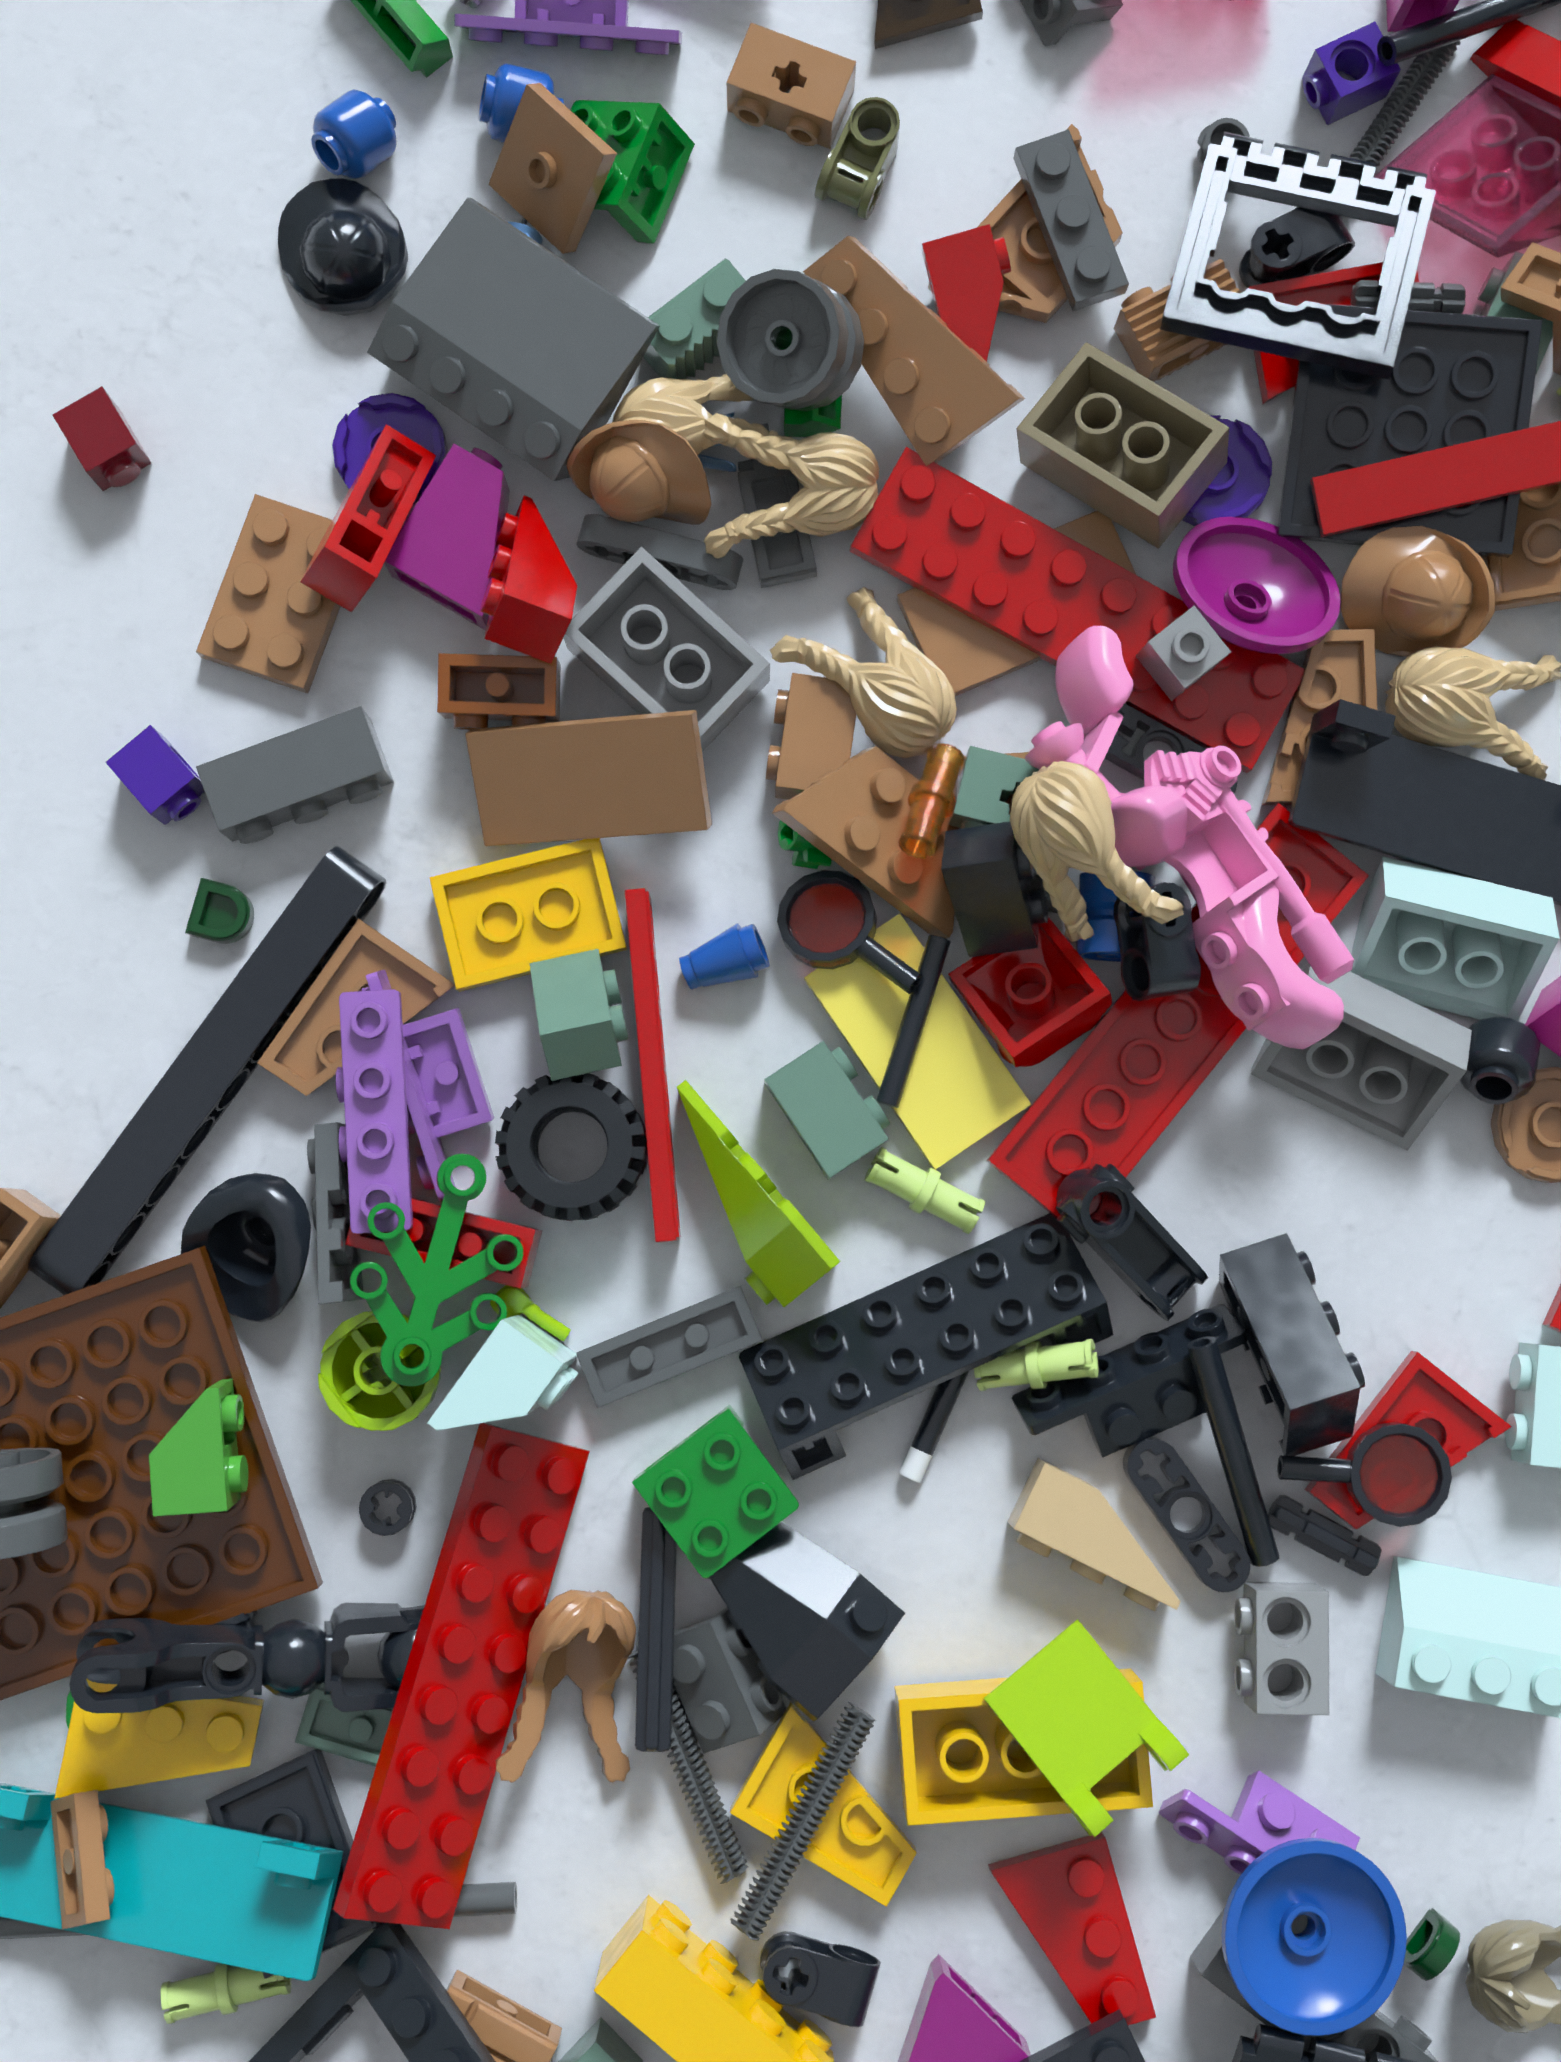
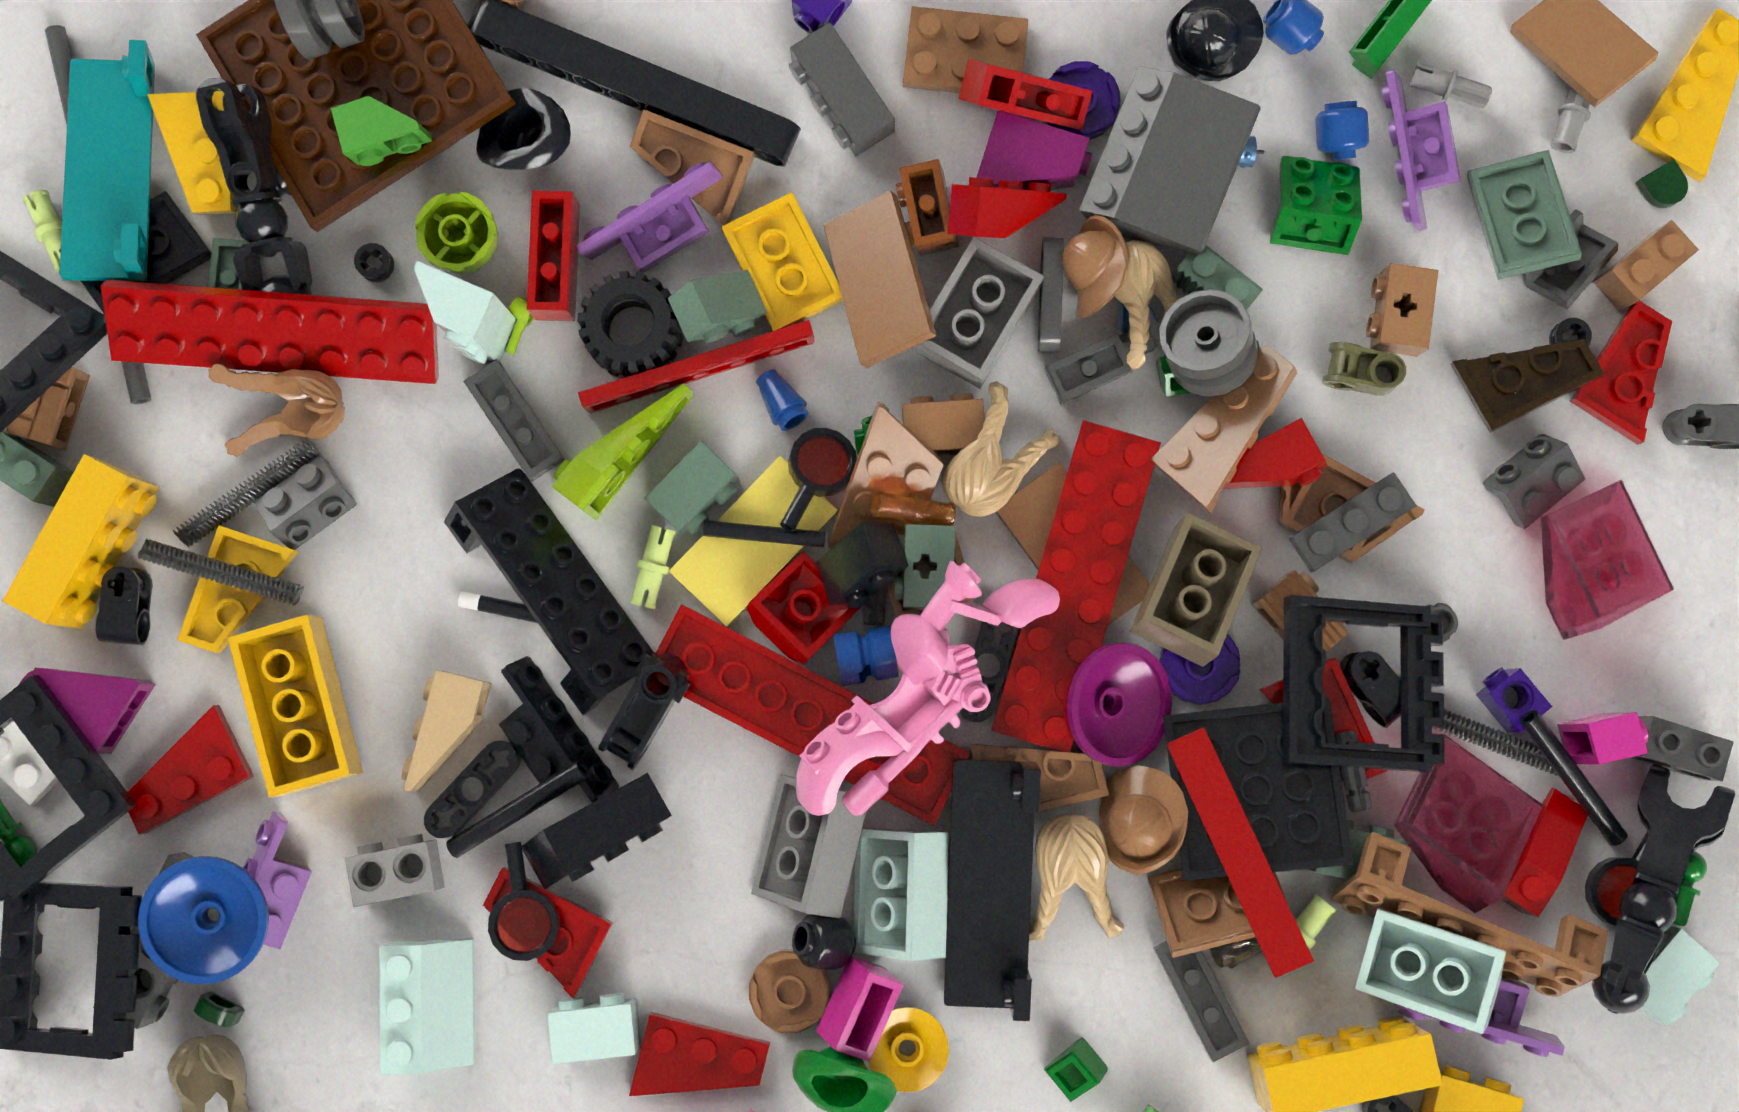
camera: 85 degrees right, 0 degrees up
medium nougat plate [51,1790,114,1930] -> none
dark green tile [185,878,254,944] -> none
dark grey wing [307,1122,364,1304] -> none
medium lavender bracket [336,989,413,1234] -> none
green plant [350,1154,524,1387] -> none
medium nougat plate [488,83,617,254] -> none
green bracket [632,1405,799,1578] -> none
black axle [635,1507,677,1752] -> none
tan hair [703,413,879,558] -> none
black wedge [706,1521,905,1722] -> none
yellowish green pin [974,1339,1099,1391] -> none
lime flag [983,1619,1189,1837] -> none
tan hair [1010,761,1184,942] -> none
black piece [1113,882,1201,1001] -> none
light grey brick [1136,606,1231,701] -> none
black axle [1268,1495,1382,1576] -> none

